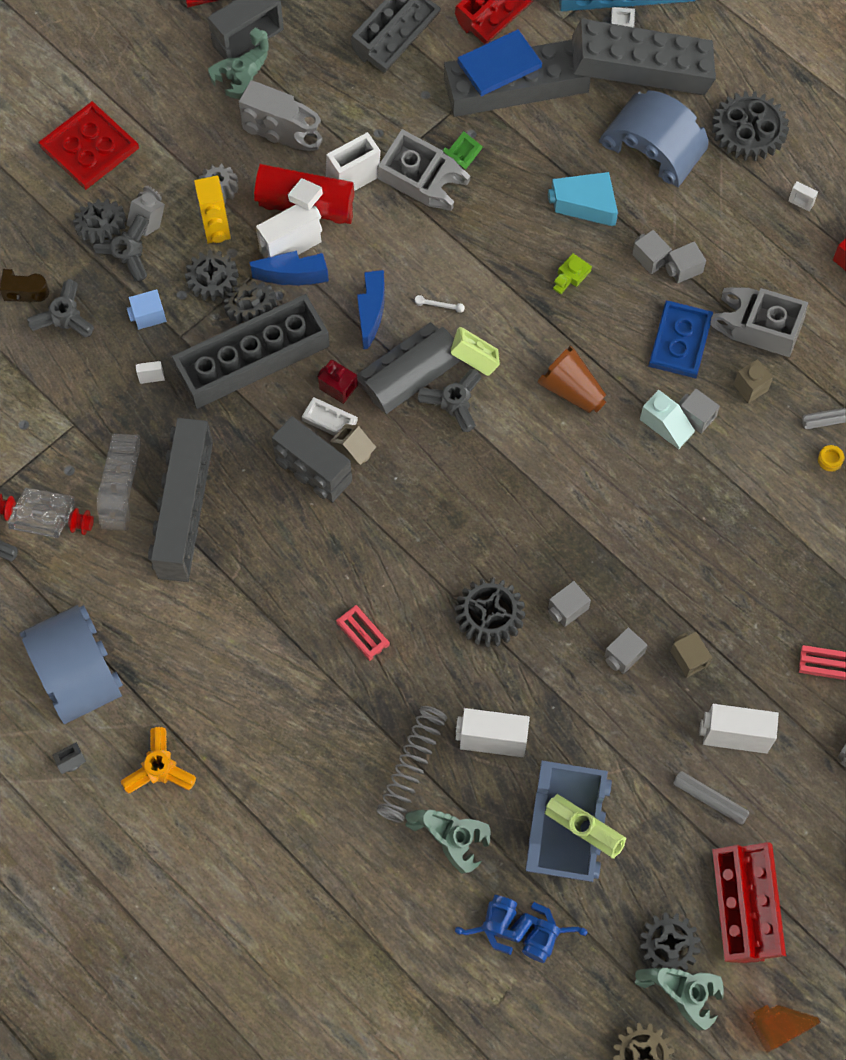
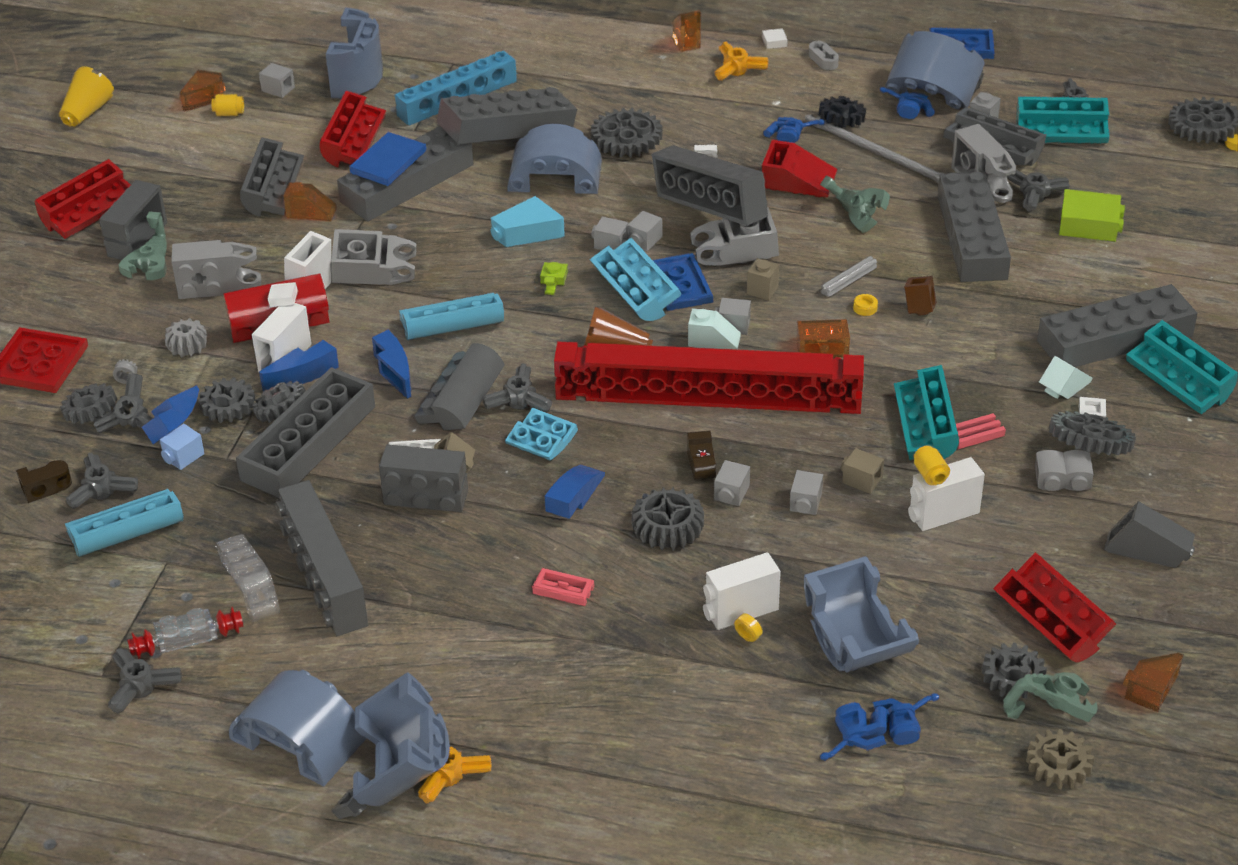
camera: 30 degrees left, 25 degrees down
light grey brick [126,193,165,236] -> none
white tile [136,361,165,384] -> none
yellow brick [194,175,231,244] -> none
dark red brick [318,360,358,404] -> none
light grey piece [376,706,447,823] -> none
sand green animal [405,809,490,874] -> none
white hinge [415,295,465,313] -> none
bright green bracket [443,131,483,169] -> none
yellowish green slope [451,327,500,376] -> none
yellowish green piece [545,794,626,859] -> none
light grey axle [673,771,749,825] -> none
none -> medium azure brick [65,489,184,557]
none -> blue slope [142,385,199,444]
none -> clear orange slope [284,182,337,221]
none -> sand blue cylinder [353,672,450,806]
none -> medium azure brick [399,293,504,340]
none -> medium azure slope [505,408,578,460]
none -> blue slope [545,465,605,519]
none -> red brick [554,341,864,414]
none -> medium azure brick [590,238,682,321]
none -> dark grey brick [652,145,768,226]
none -> dark brown leg [687,431,716,480]
none -> yellow tile [734,613,763,642]
none -> clear orange brick [796,319,850,358]
none -> teal brick [894,365,959,460]
none -> yellow brick [914,446,950,485]

